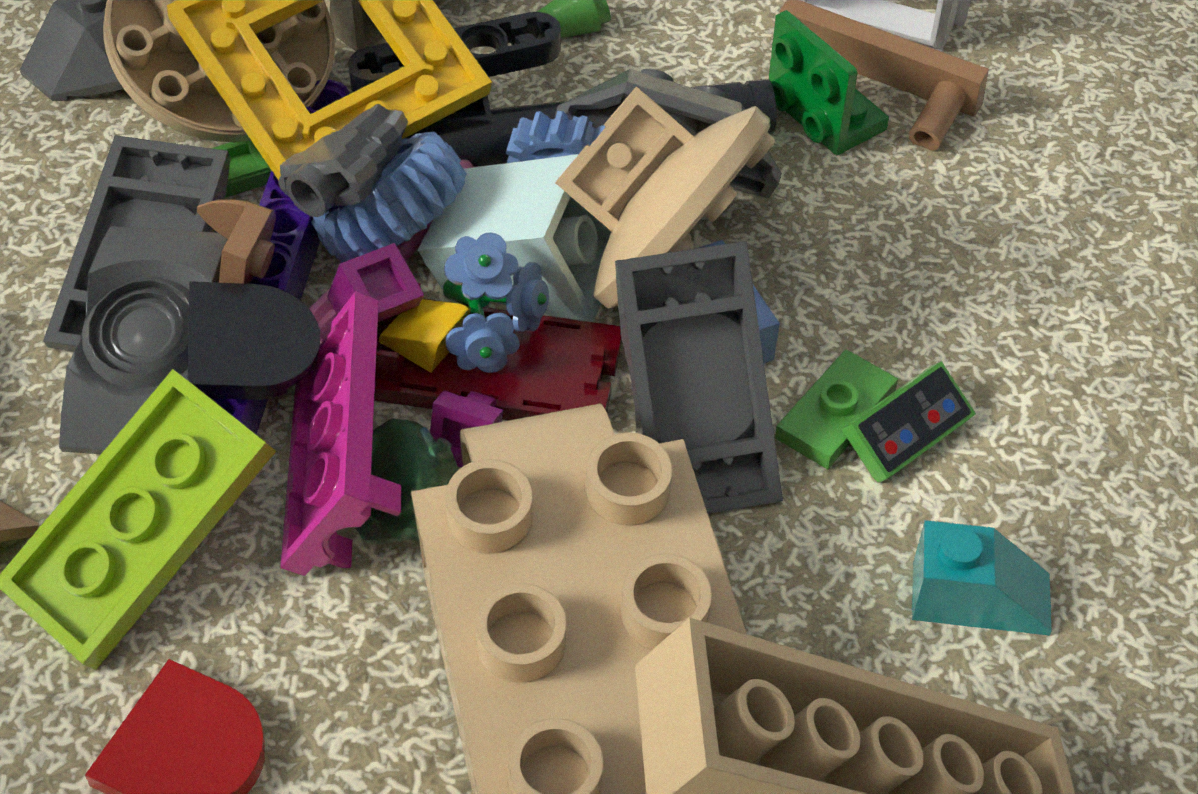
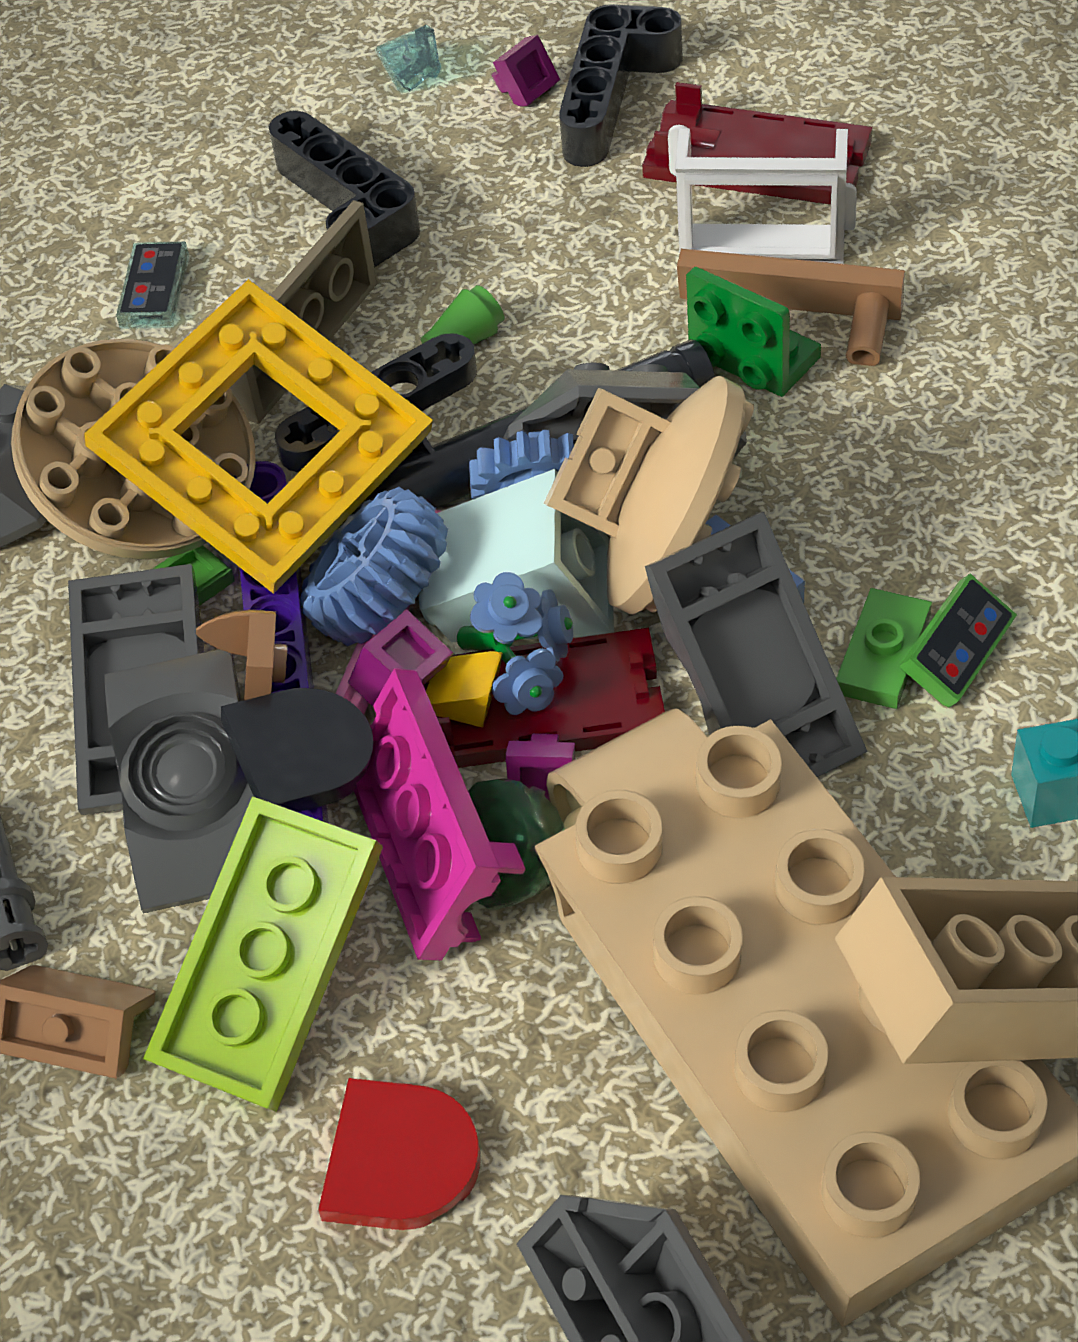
camera: 10 degrees left, 0 degrees up
dark grey rock [279,104,408,217] -> none

